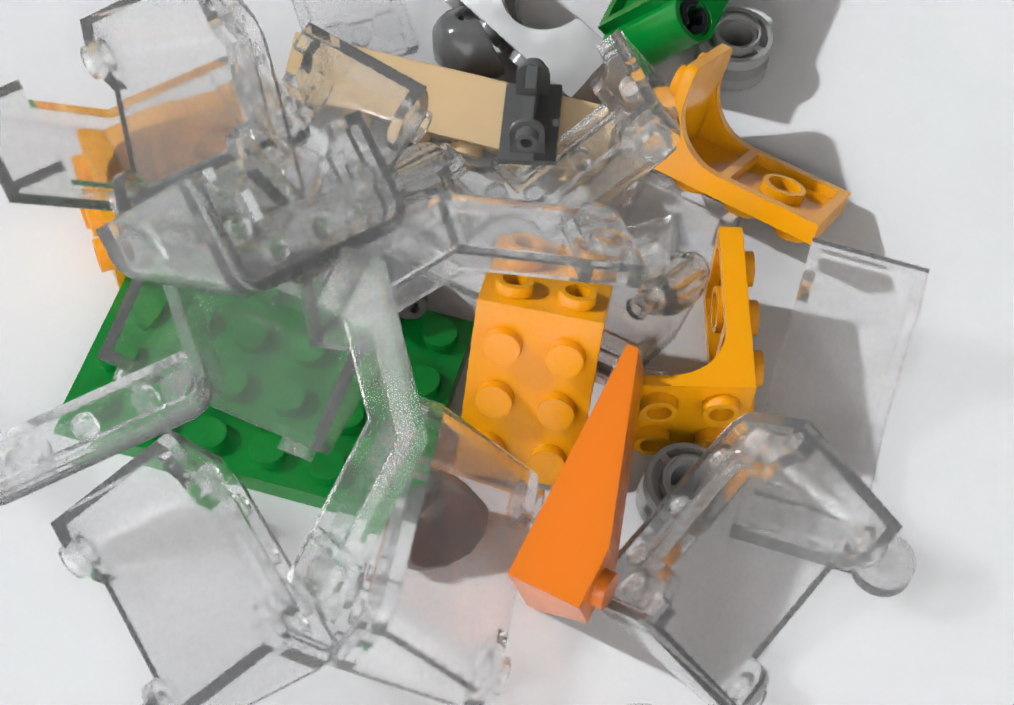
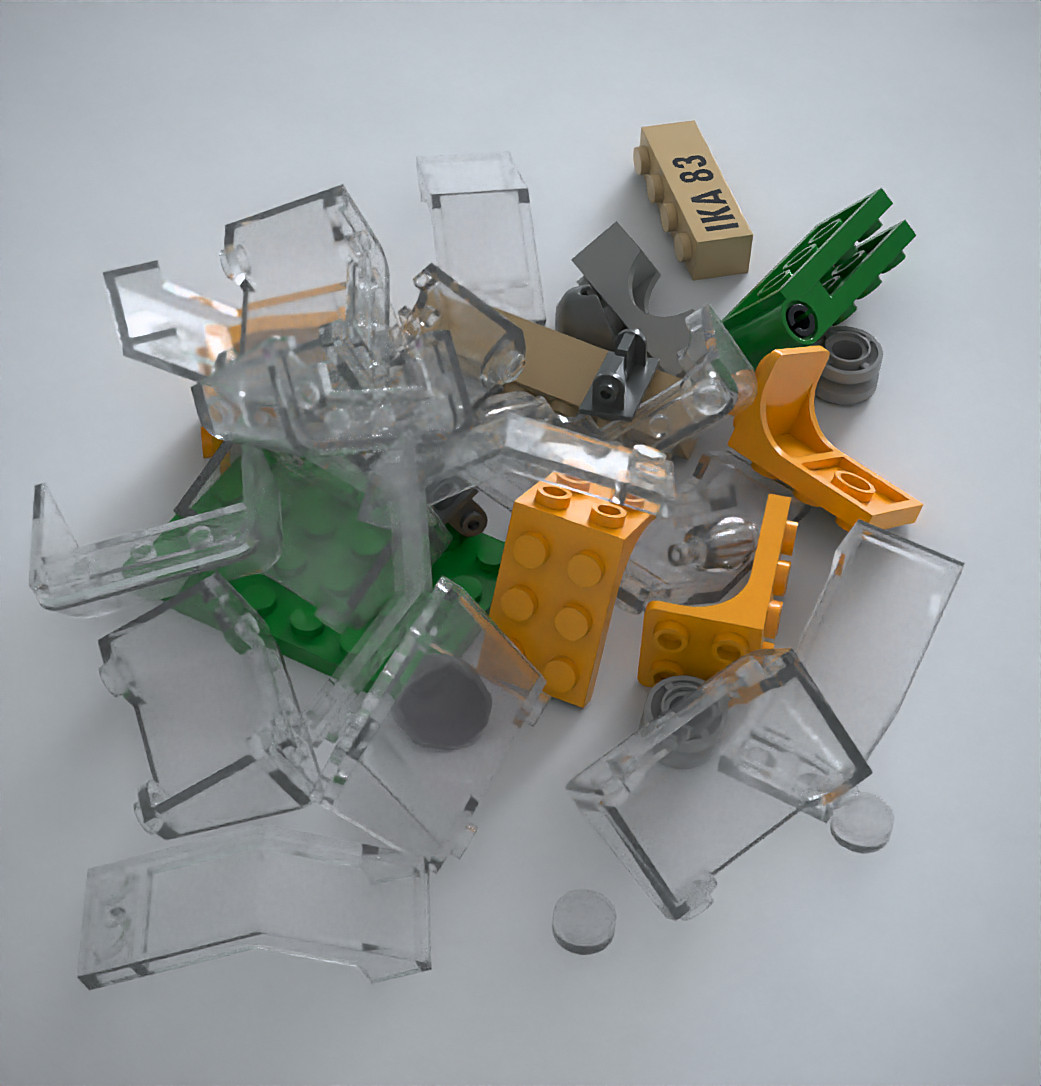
camera: 15 degrees right, 10 degrees down
orange wedge [507,344,645,623] -> none

